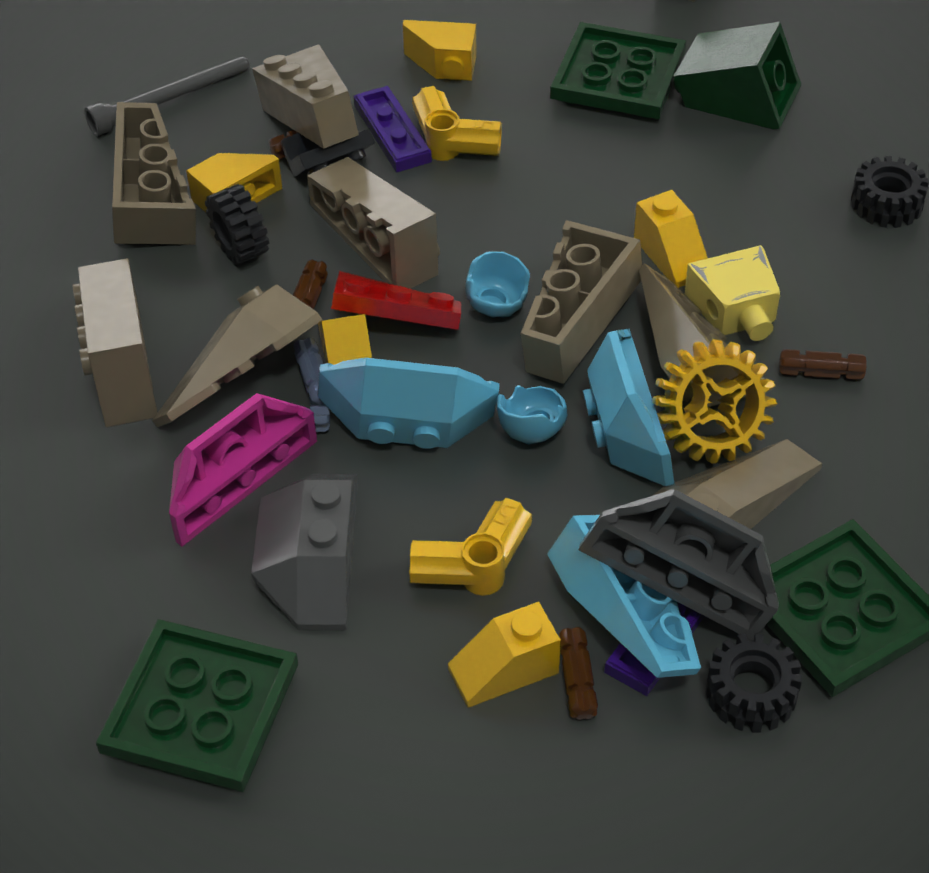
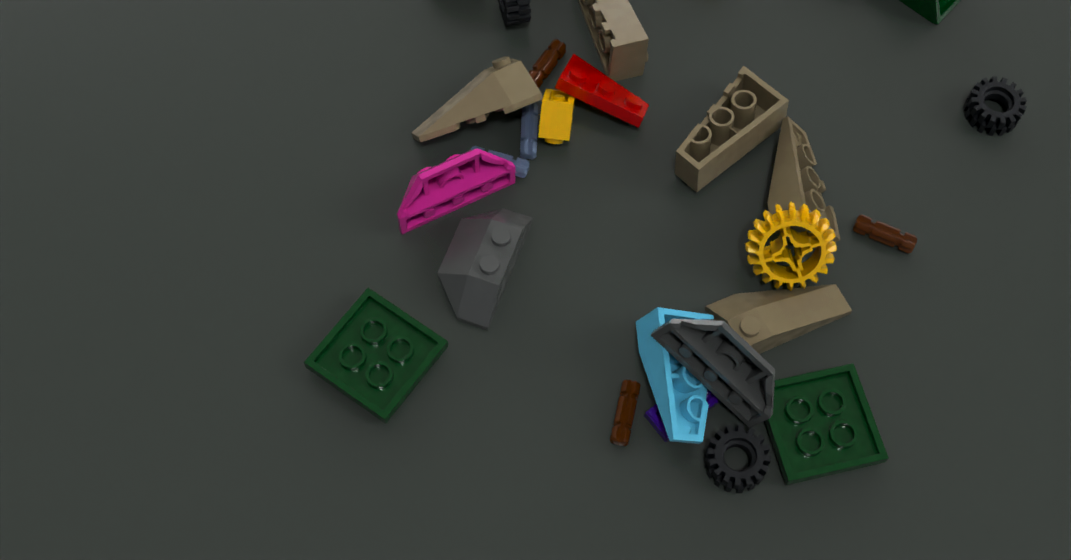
camera: 15 degrees right, 15 degrees up
dark tan wedge [72,258,158,427] -> none
medium azure wedge [318,358,499,449] -> none
yellow piece [409,498,532,596] -> none
yellow slope [448,602,561,708] -> none
medium azure hair [465,251,530,317] -> none
medium azure hair [497,385,568,444] -> none
medium azure wedge [582,328,674,486] -> none
yellow slope [634,190,708,288] -> none
light yellow torso [685,245,780,341] -> none

